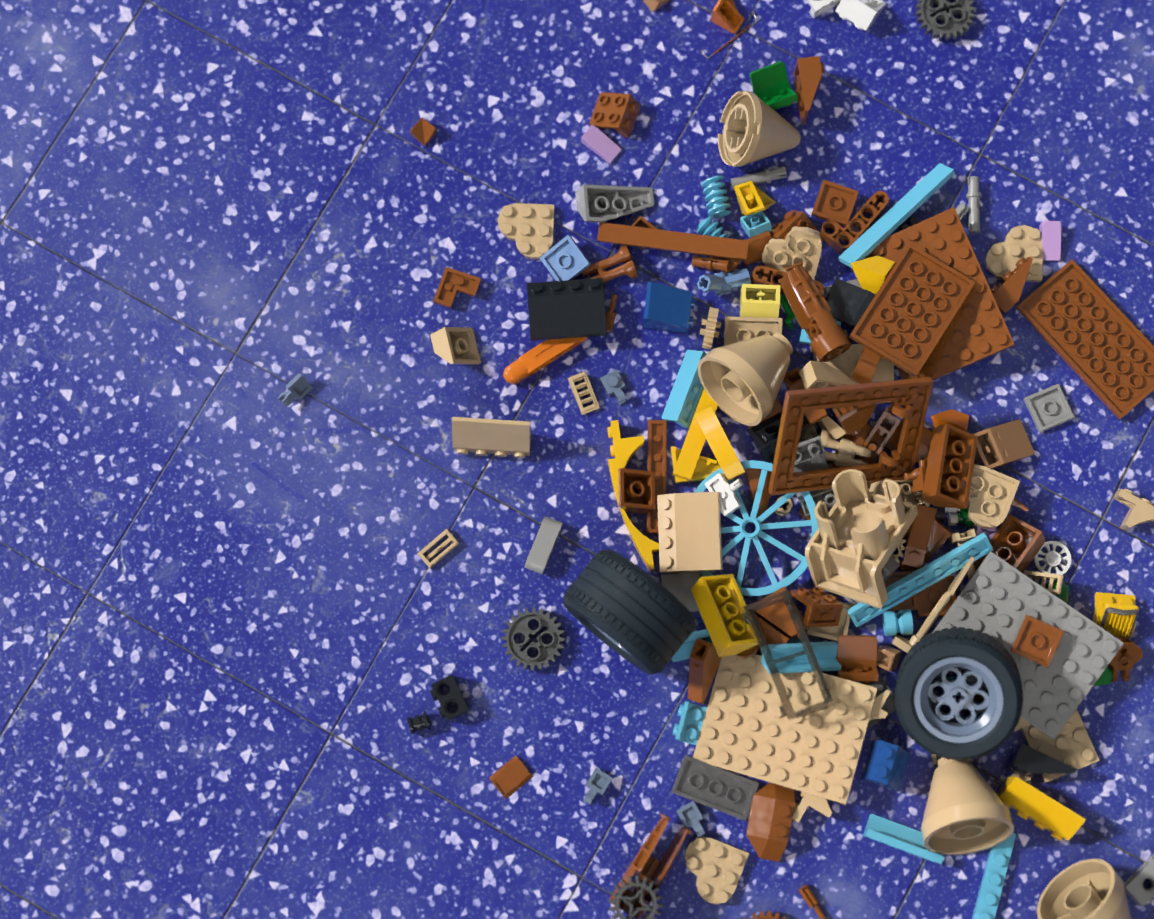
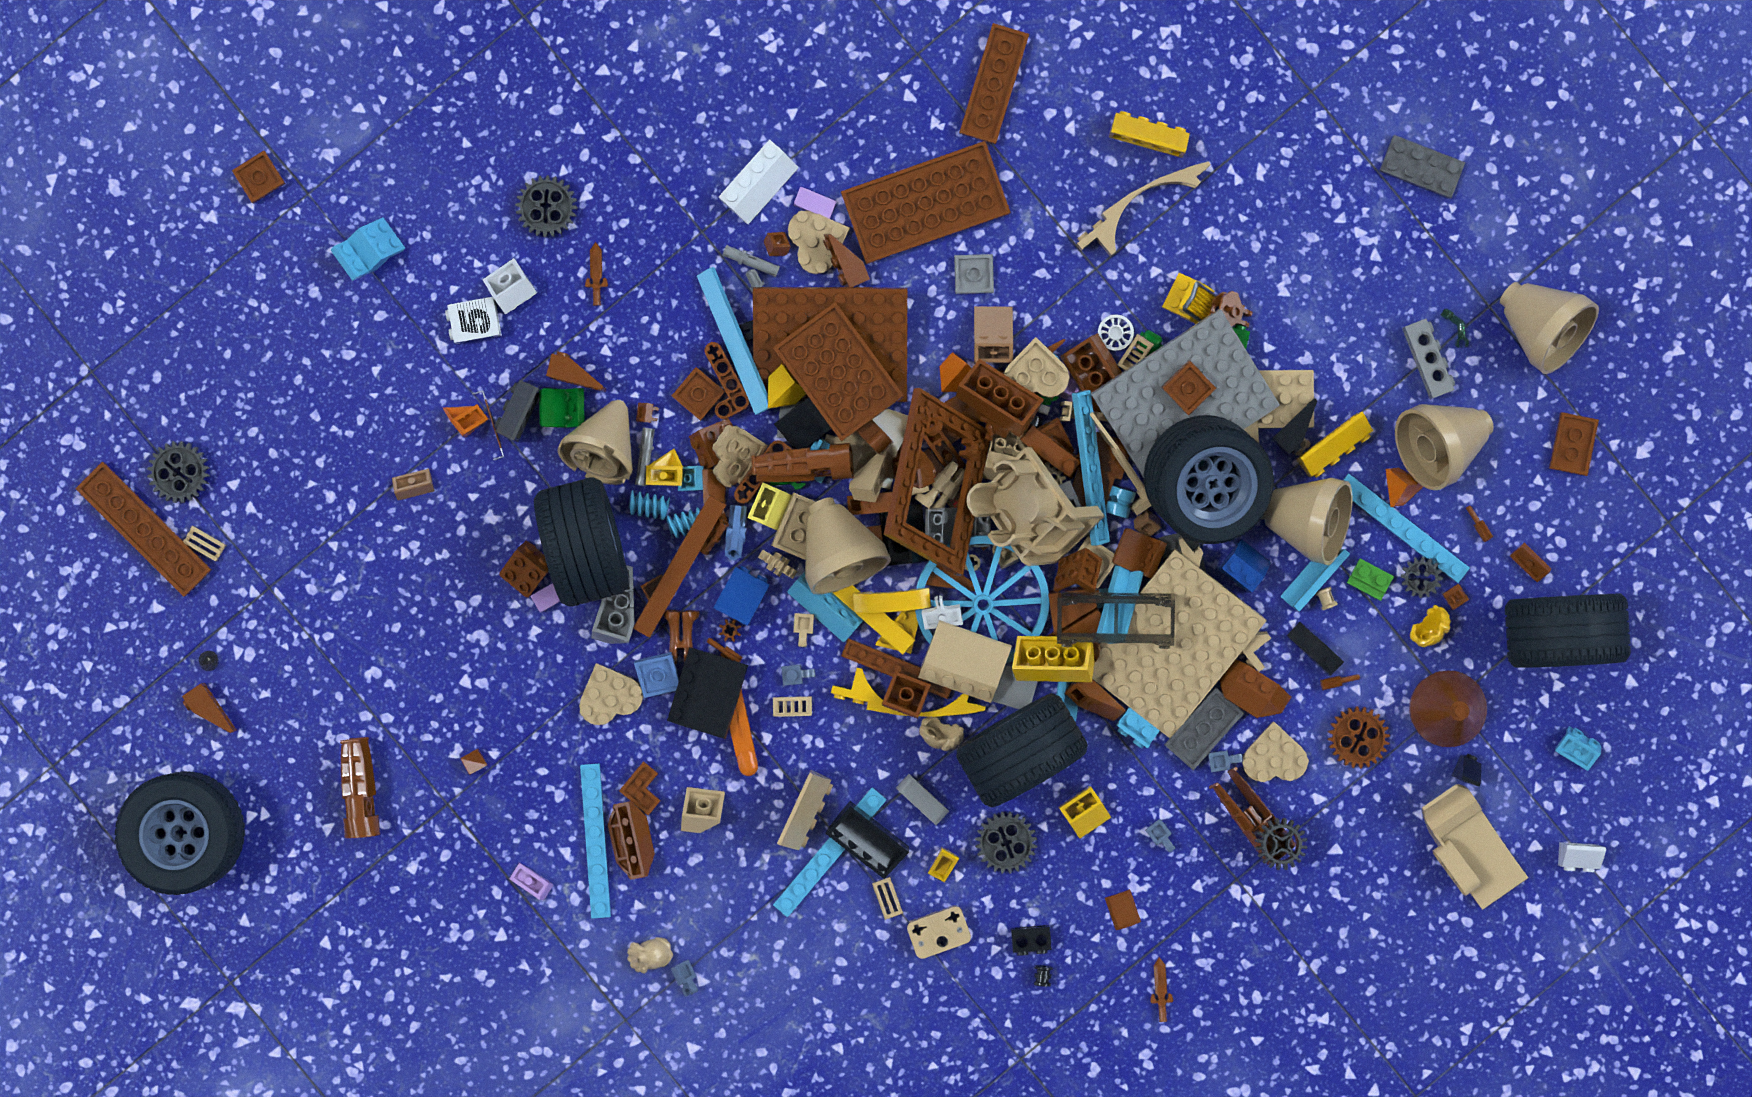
camera: 65 degrees left, 10 degrees up
none -> dark orange piece [340,737,380,838]
none -> dark grey slope [494,380,540,442]
none -> lavender slope [509,863,553,900]
none -> black wheel [534,477,629,607]
none -> medium azure plate [580,763,611,918]
none -> dark orange sword [585,242,608,306]
none -> dark orange wedge [608,801,655,880]
none -> tan hair [627,937,673,974]
none -> tile [636,403,659,423]
none -> white slope [719,139,799,225]
none -> dark orange gear [719,619,742,642]
none -> dark orange slope [764,232,791,256]
none -> medium azure plate [773,787,887,917]
none -> tan plate [793,613,814,647]
none -> black slope [826,801,909,879]
none -> tan axle [907,905,971,959]
none -> tan hair [919,717,964,751]
none -> yellow slope [928,847,959,882]
none -> tan plate [992,545,1019,570]
none -> yellow slope [1058,786,1111,839]
none -> dark orange sword [1150,957,1173,1022]
none -> black slope [1286,622,1344,676]
none -> tan bush [1315,586,1338,610]
none -> bright green plate [1346,558,1394,601]
none -> orange slope [1385,468,1423,507]

